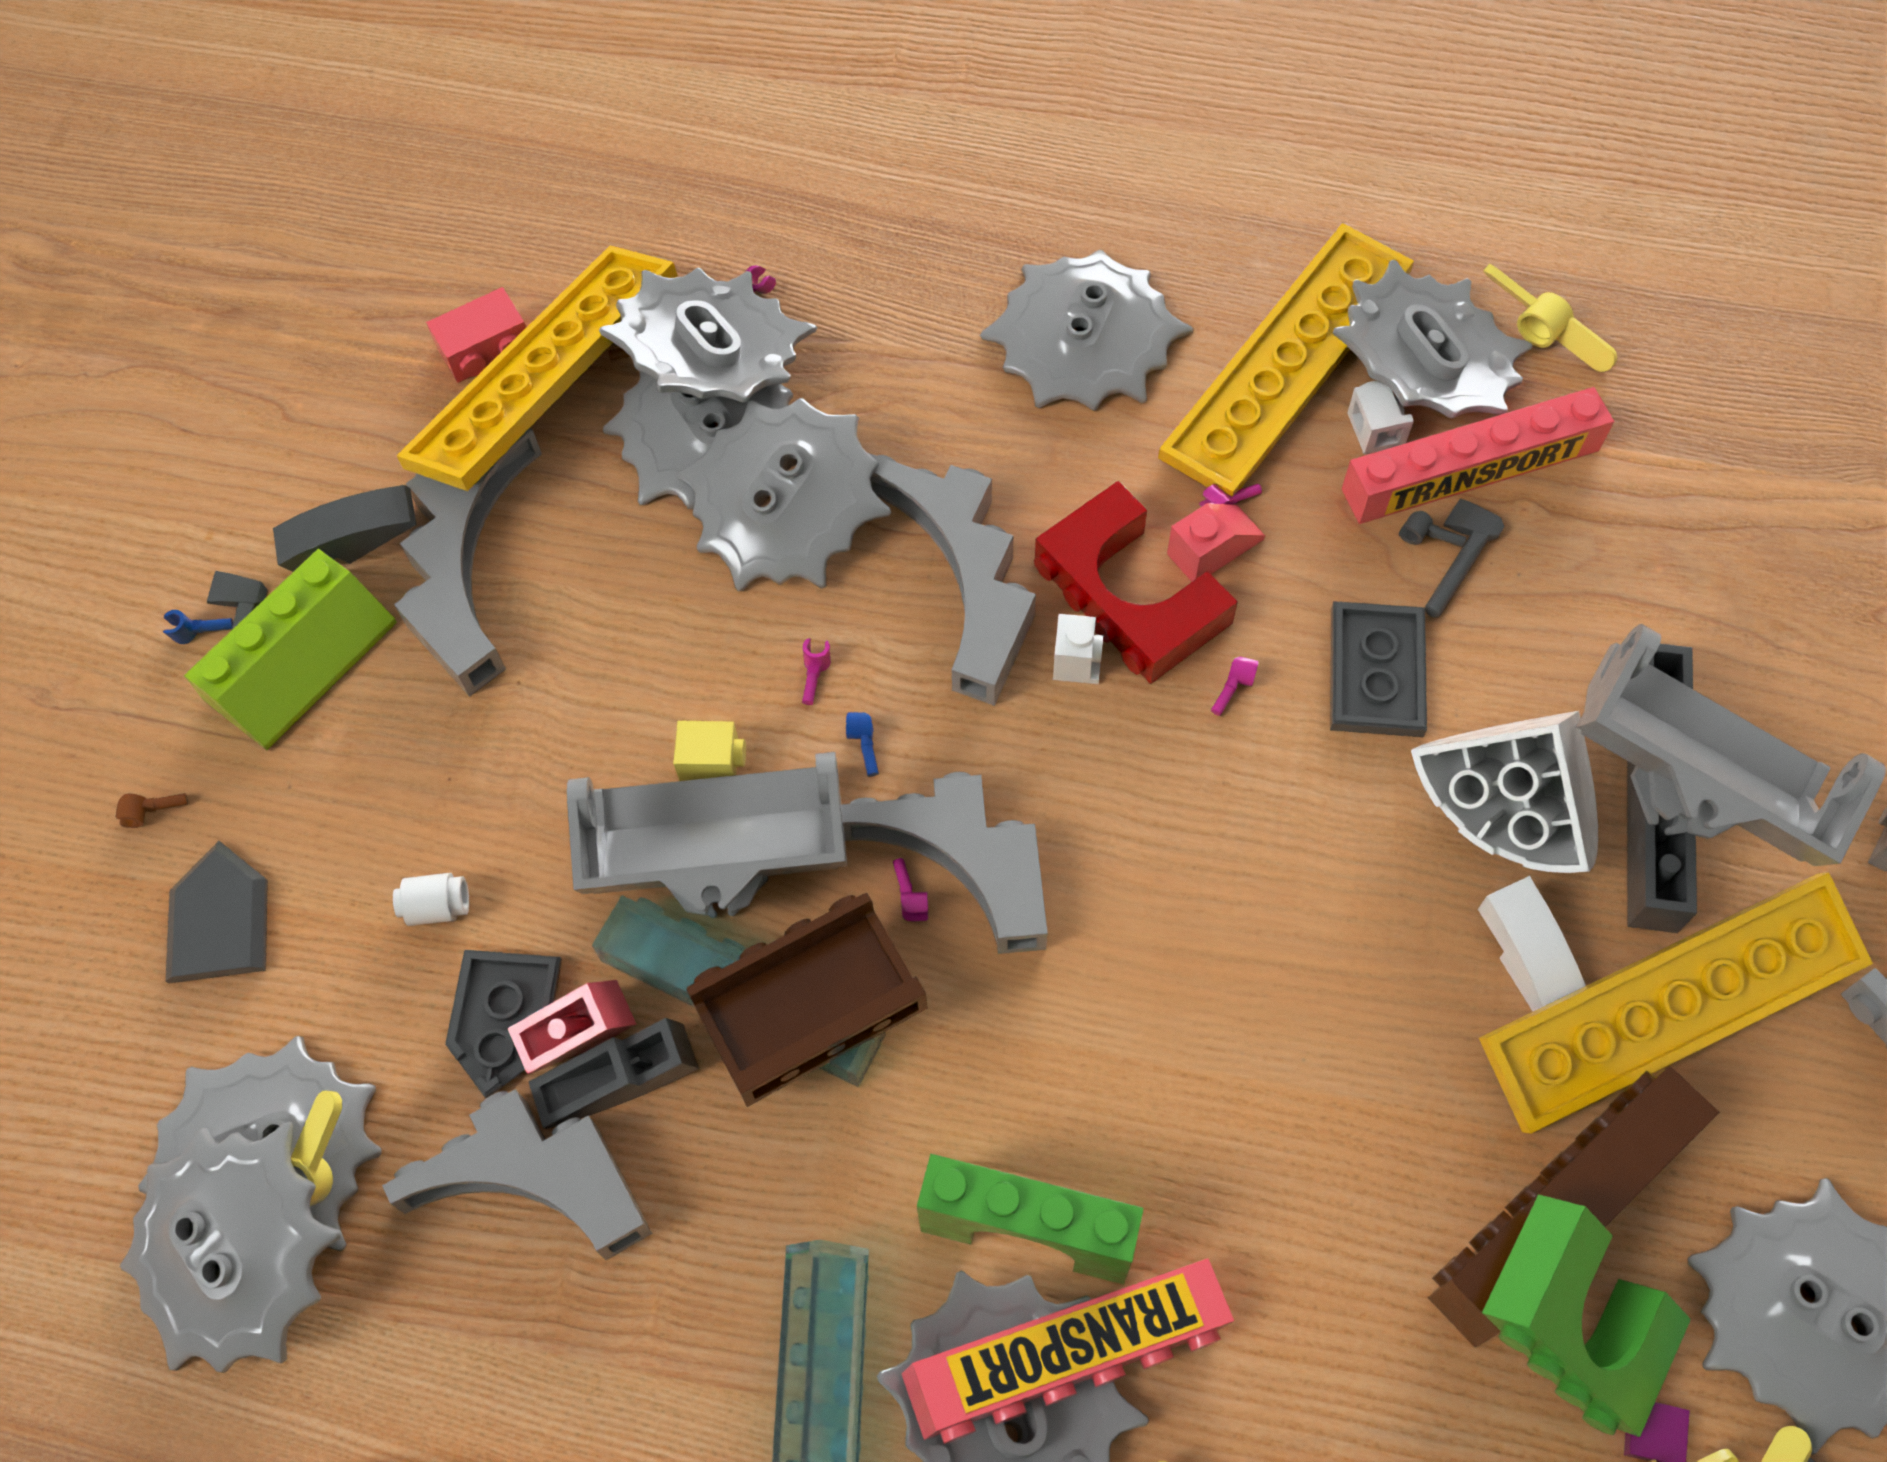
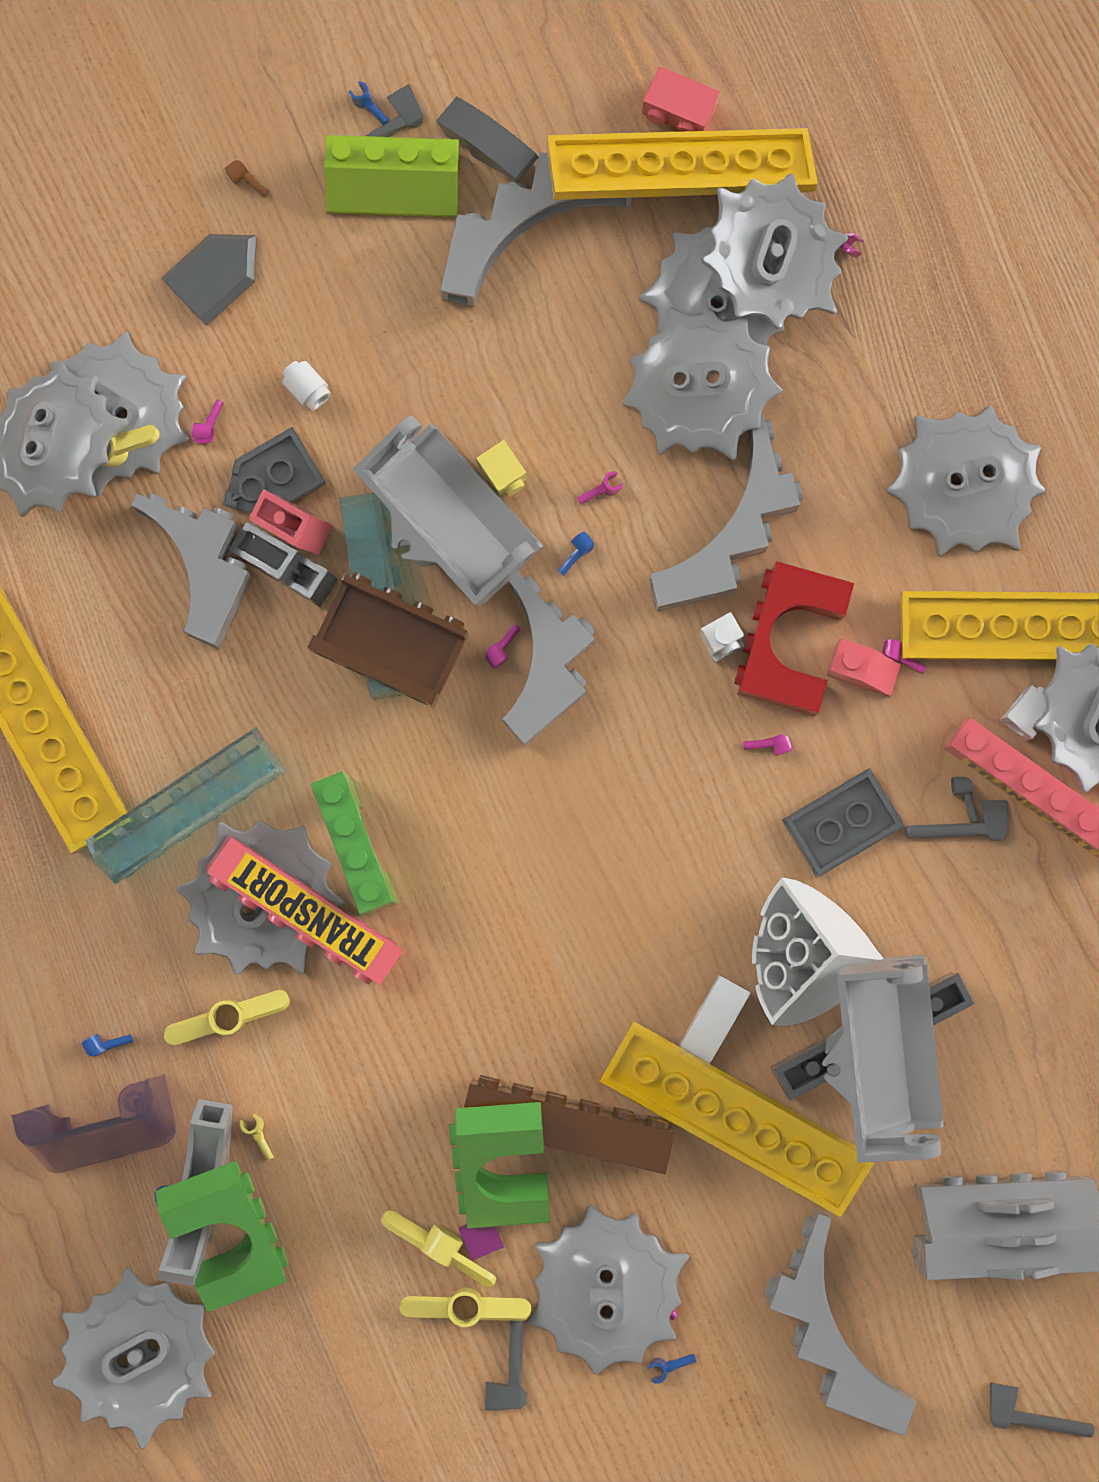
camera: 55 degrees right, 20 degrees up
none -> dark pink hand [192,399,224,444]

